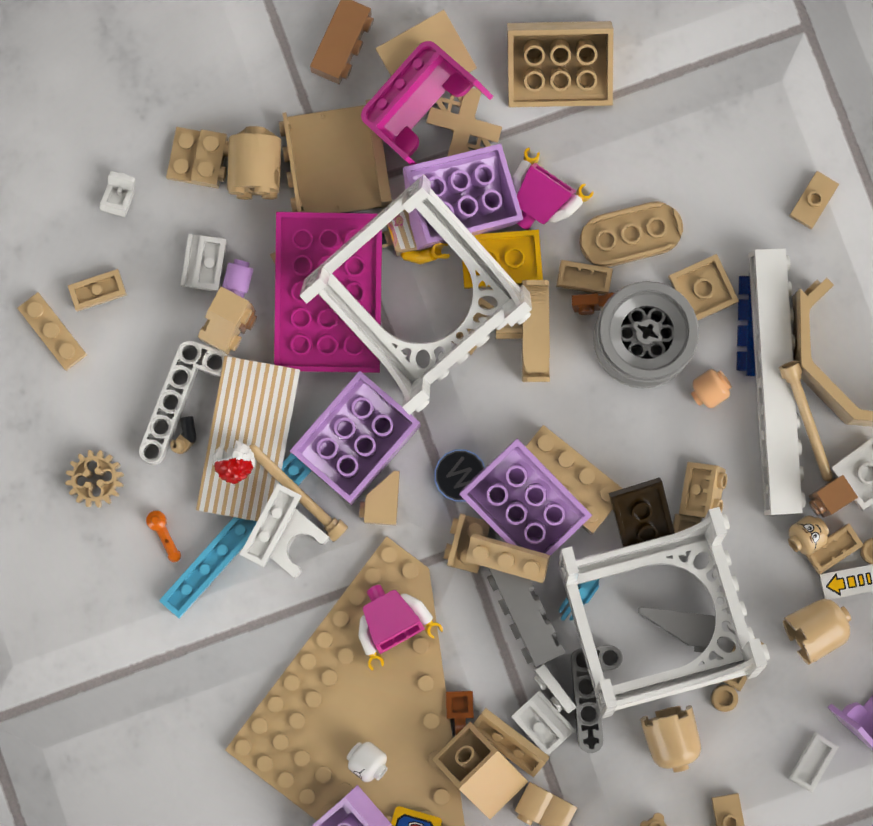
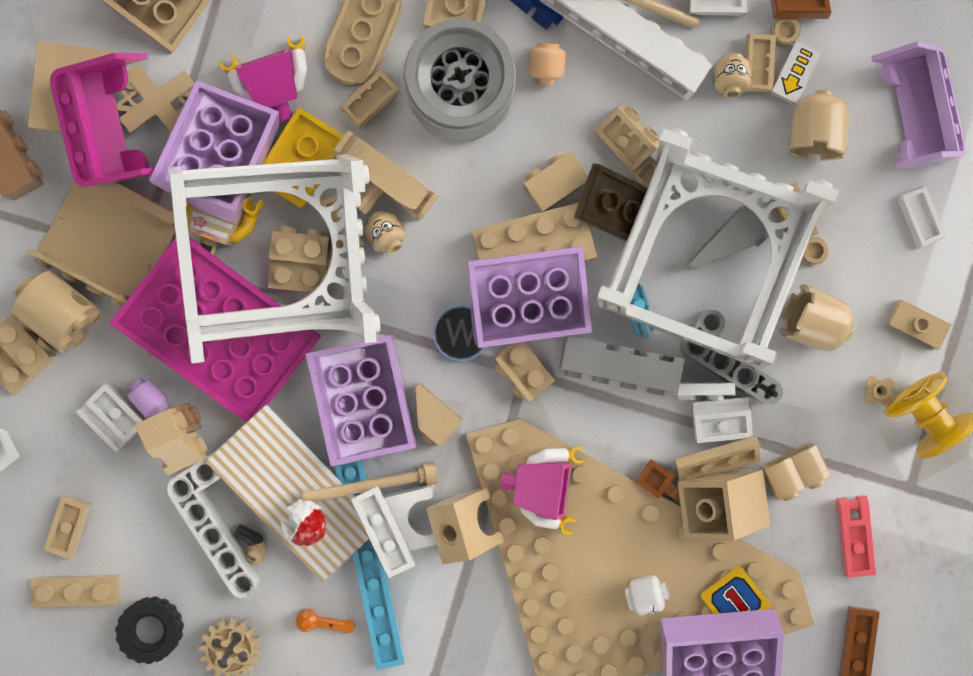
camera: 55 degrees left, 5 degrees up
tan plate [466,534,550,583] -> none
dark orange plate [572,292,614,315] -> none
medium nougat brick [809,475,858,518] -> none
none -> black tyre [115,596,184,664]
none -> tan plate [268,226,331,293]
none -> tan head [364,211,406,254]
none -> tan piece [426,487,504,564]
none -> tan brick [523,151,588,212]

